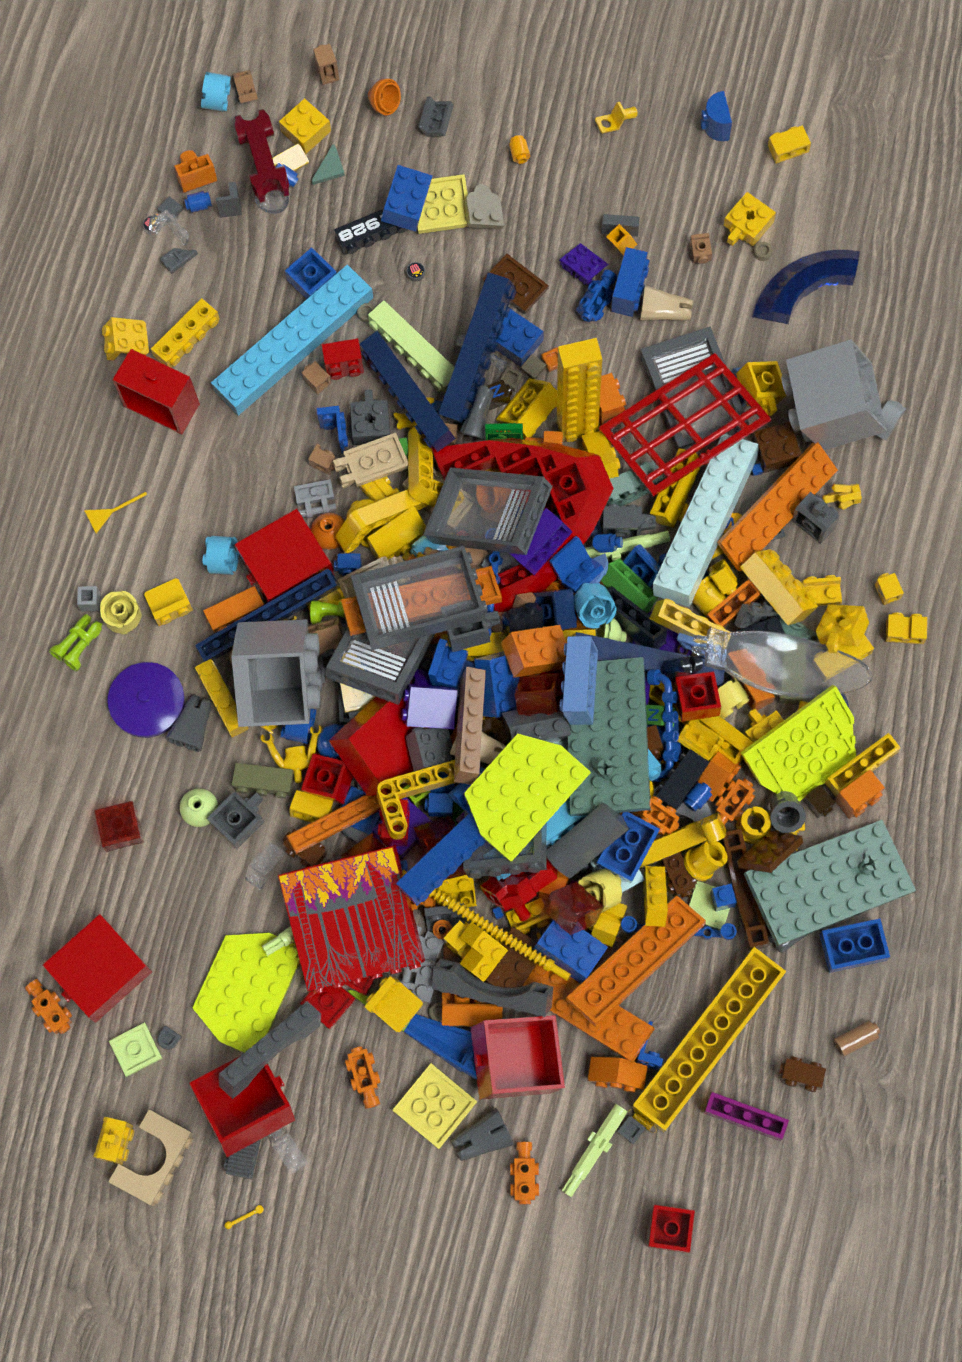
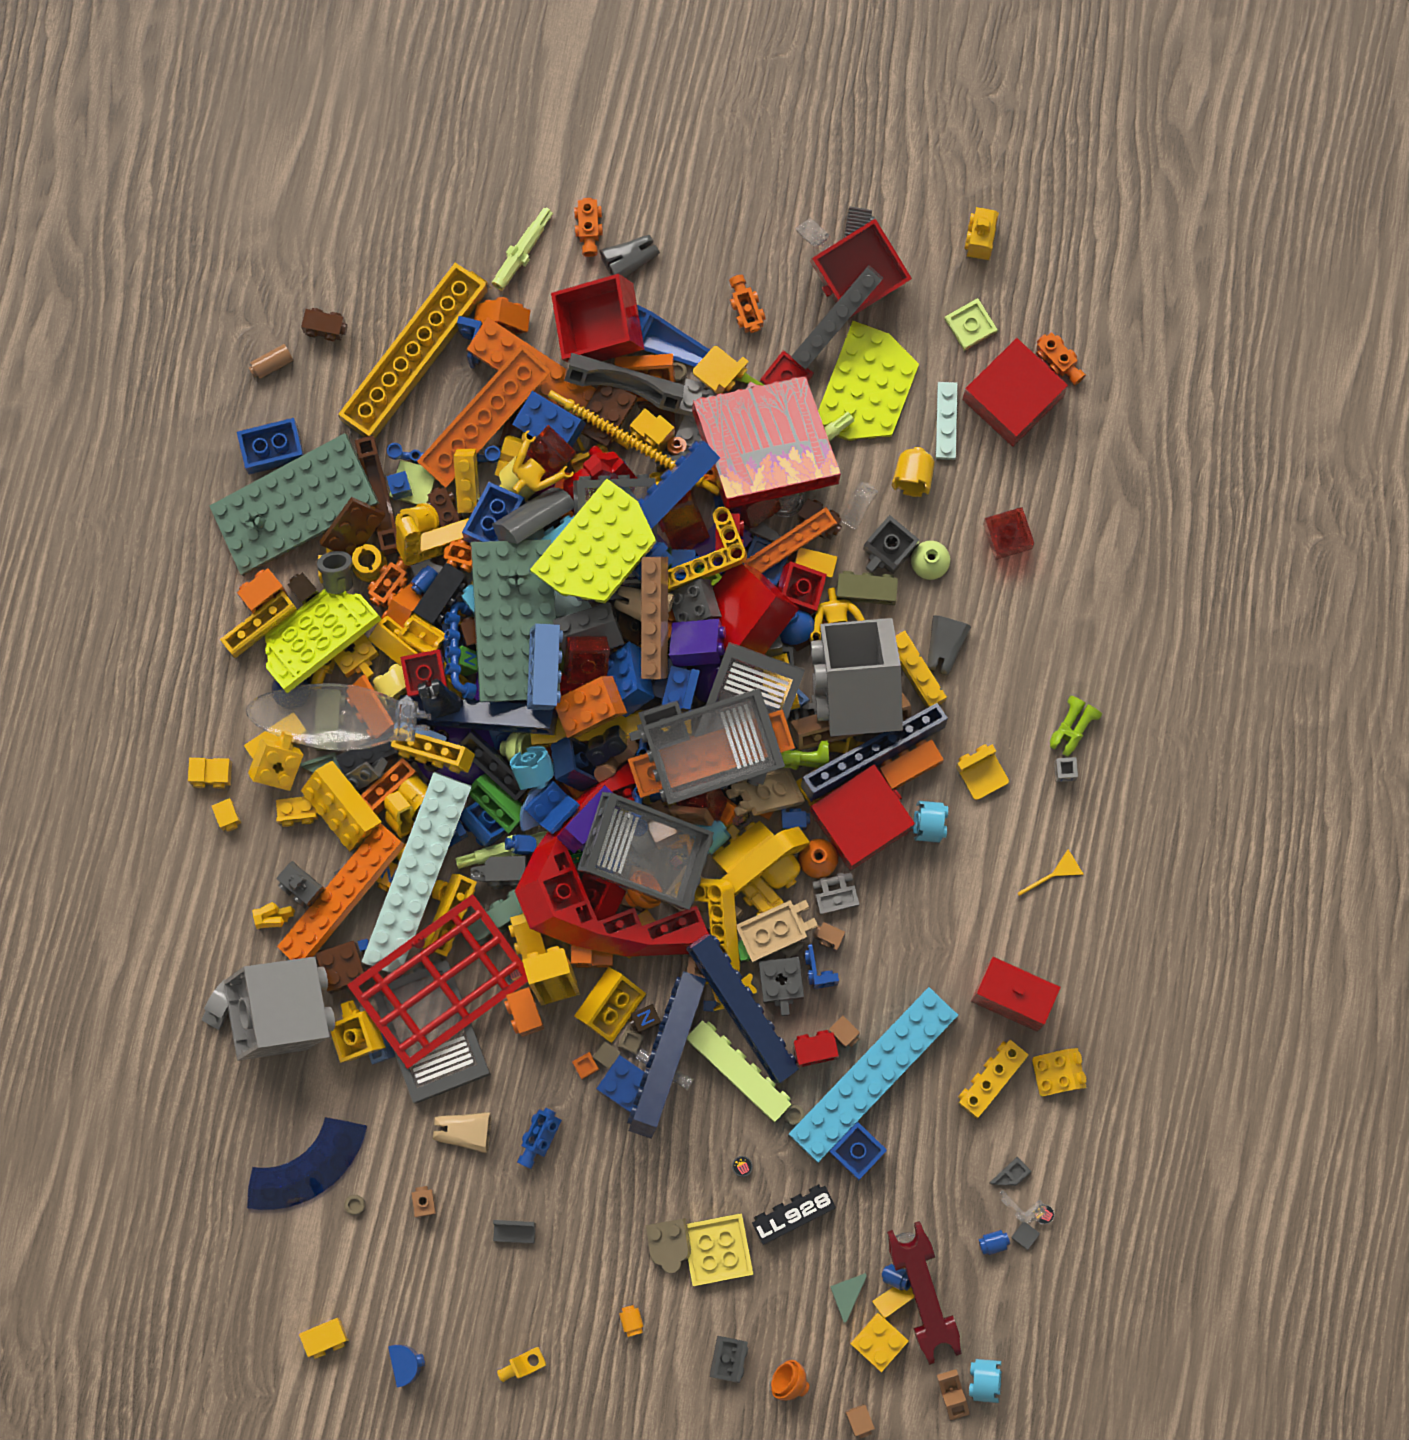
camera: 175 degrees right, 5 degrees up
light yellow brick [100,591,142,634] -> none
dark purple dish [108,662,185,738] -> none
tan arch [109,1110,194,1206] -> none
dark grey tile [157,1025,182,1050] -> none
orange brick [174,150,217,193] -> none
dark grey panel [216,182,242,218] -> none
yellow hinge [224,1205,264,1229] -> none
blue brick [381,165,433,232] -> none
light yellow plate [393,1064,477,1149] -> none
yellow brick [459,922,508,982] -> none
dark grey piece [460,385,494,440] -> none
reddish brown plate [483,254,549,314] -> none
green tile [485,423,523,441] -> none
dark purple hinge [559,243,609,286] -> none
light orange brick [606,224,637,256] -> none
blue brick [611,247,650,317] -> none
dark grey plate [617,1116,646,1145] -> none
red brick [648,1205,695,1253] -> none
magenta brick [704,1092,789,1142] -> none
yellow hinge [723,192,776,246] -> none
none -> yellow piece [512,431,574,494]
none -> yellow cylinder [891,447,935,497]
none -> light aqua plate [936,382,957,460]

